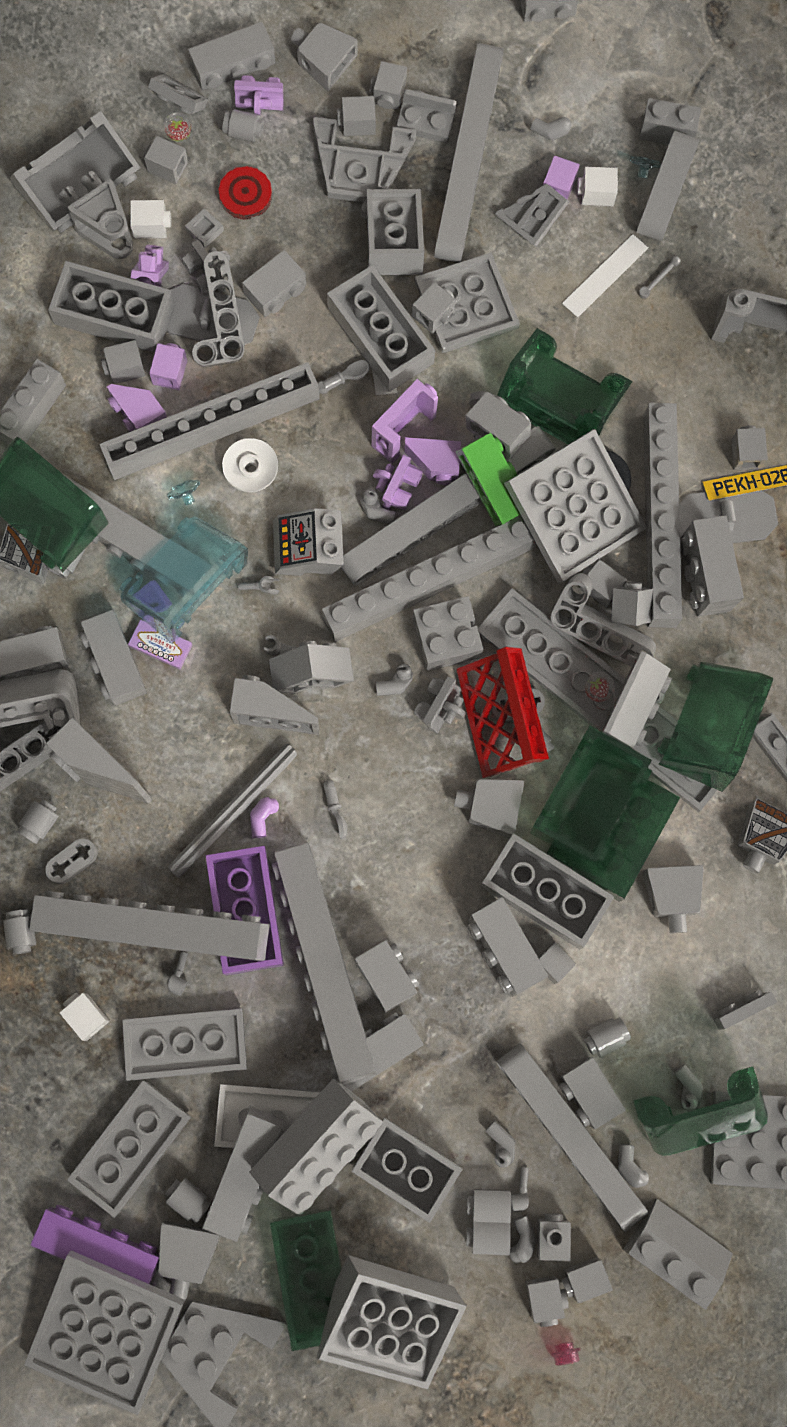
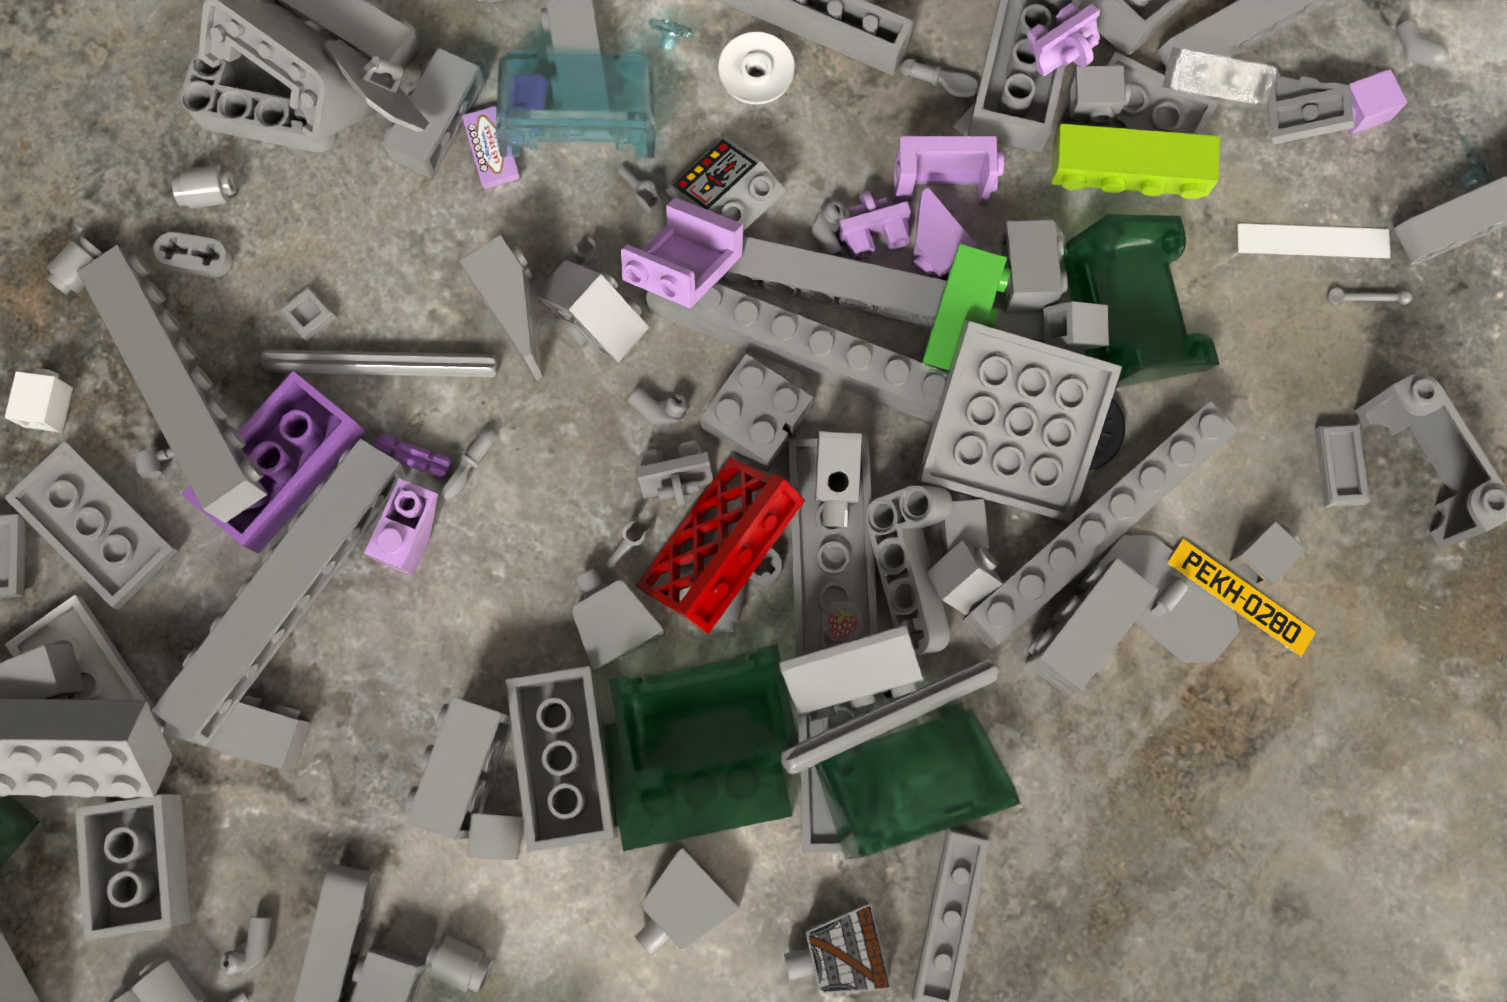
camera: 55 degrees right, 0 degrees up
light grey slope [46,718,152,804] -> none
lavender arm [250,797,279,838] -> none
light grey piece [355,940,419,1013] -> none
white brick [577,167,617,206] -> none
none -> light grey tile [278,286,337,342]
none -> light grey shield [323,39,429,133]
none -> lavender slope [364,478,438,576]
none -> medium lavender axle [374,434,453,479]
none -> light grey hand [605,516,652,570]
none -> lavender panel [621,197,743,309]
none -> light grey axle [781,659,999,774]
none -> light grey torso [815,432,862,527]
none -> lavender hips [1027,3,1100,76]
none -> light grey brick [1043,301,1109,351]
none -> lime brick [1051,124,1220,199]
none -> clear plate [1162,47,1278,106]
none -> light grey tile [1314,424,1370,507]

